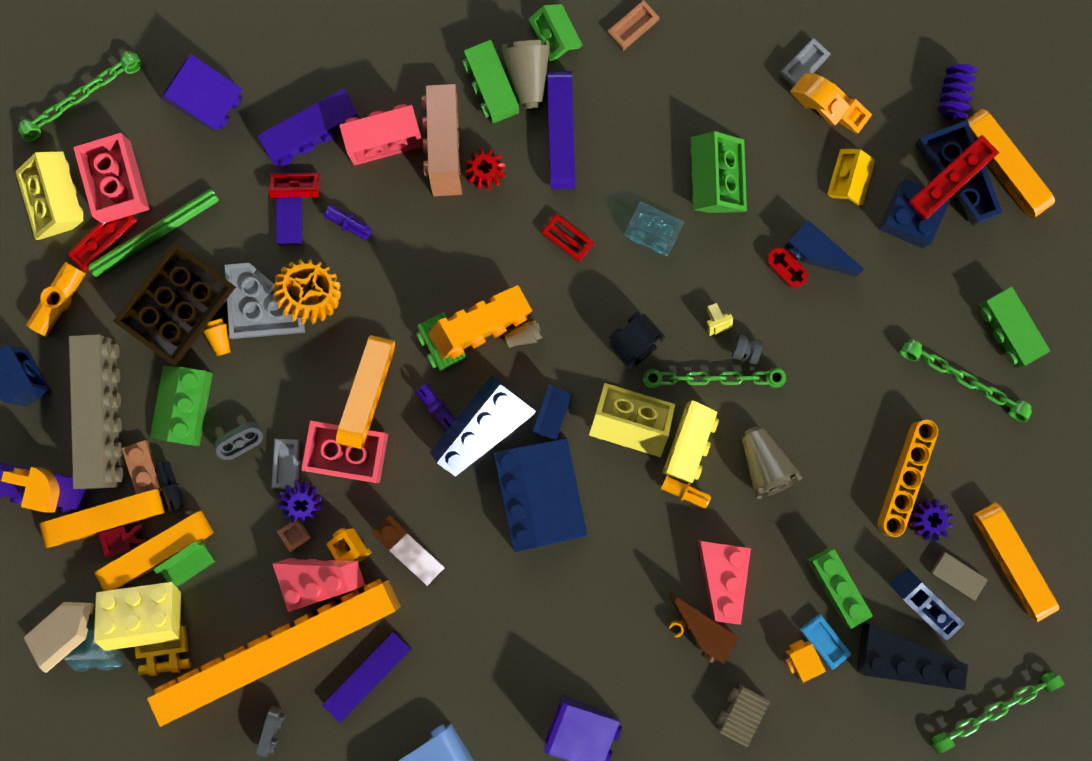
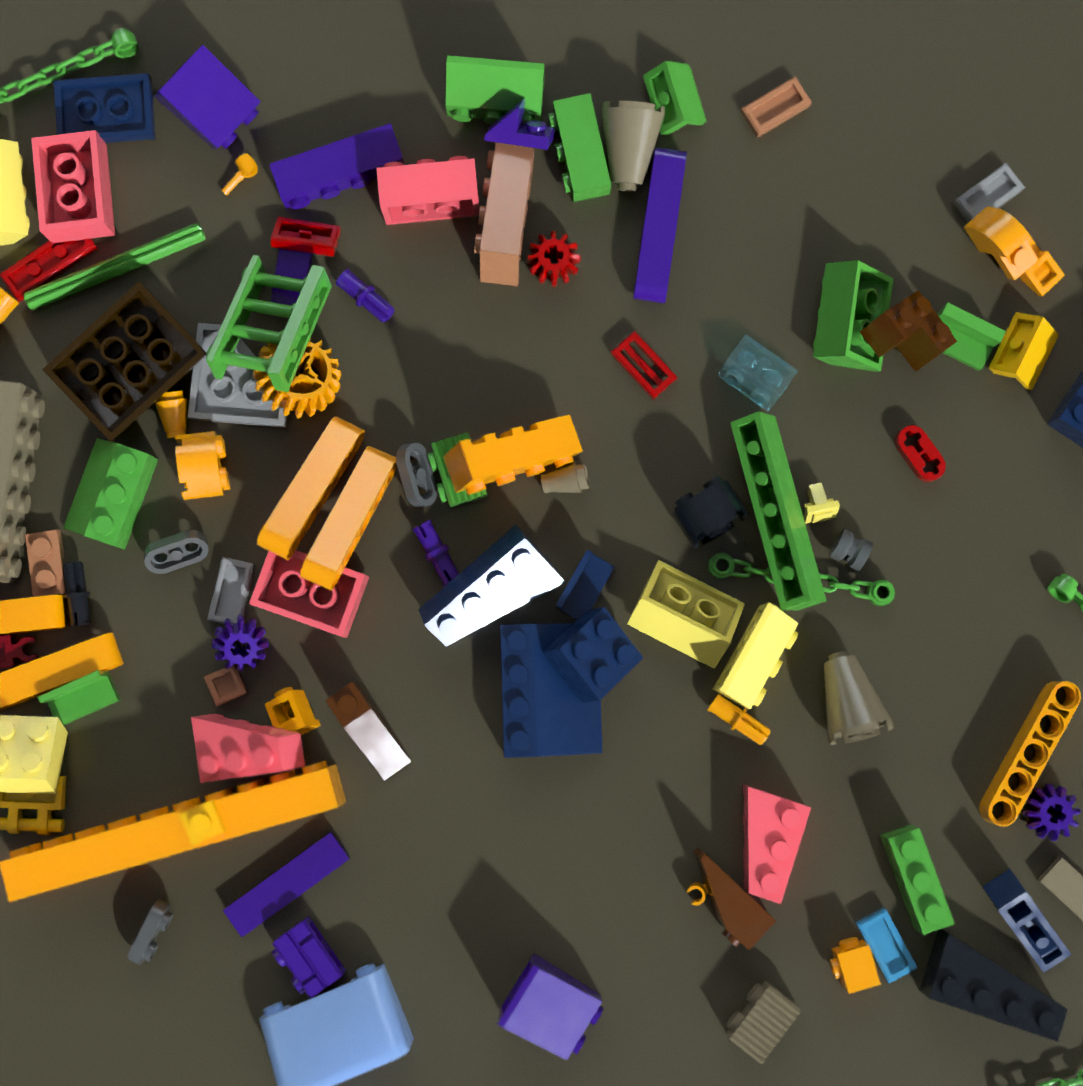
camera: 10 degrees right, 0 degrees up
dark blue slope [785,220,864,277] -> none
none -> dark blue plate [54,73,156,143]
none -> light orange brick [175,431,230,500]
none -> yellow plate [179,800,227,846]
none -> bright green fence [206,255,332,392]
none -> light orange hand [221,153,258,195]
none -> light orange beam [257,416,365,560]
none -> dark purple brick [272,916,346,998]
none -> dark grey plate [396,443,437,507]
none -> bright green slope [446,55,544,124]
none -> dark purple slope [484,98,555,150]
none -> dark blue brick [543,607,643,703]
none -> bright green brick [730,411,827,611]
none -> reddish brown brick [860,290,958,372]
none -> bright green panel [937,302,1006,370]

